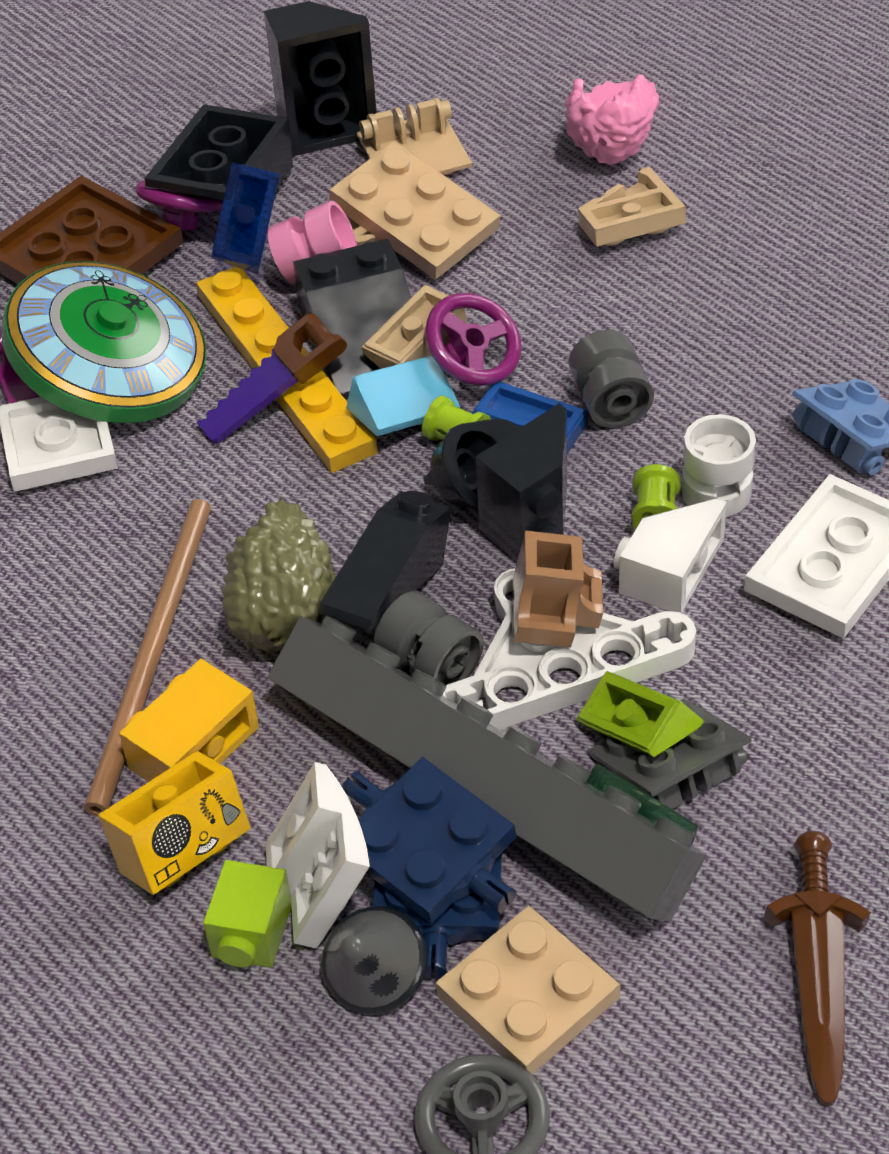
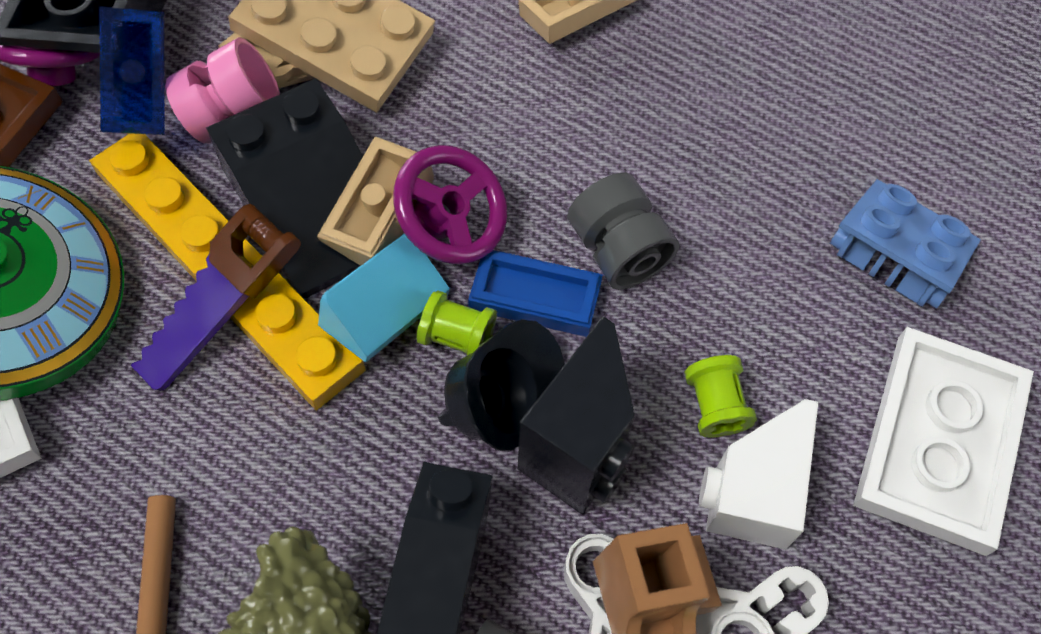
camera: 20 degrees left, 15 degrees up
white wheel [682,414,756,517] -> none

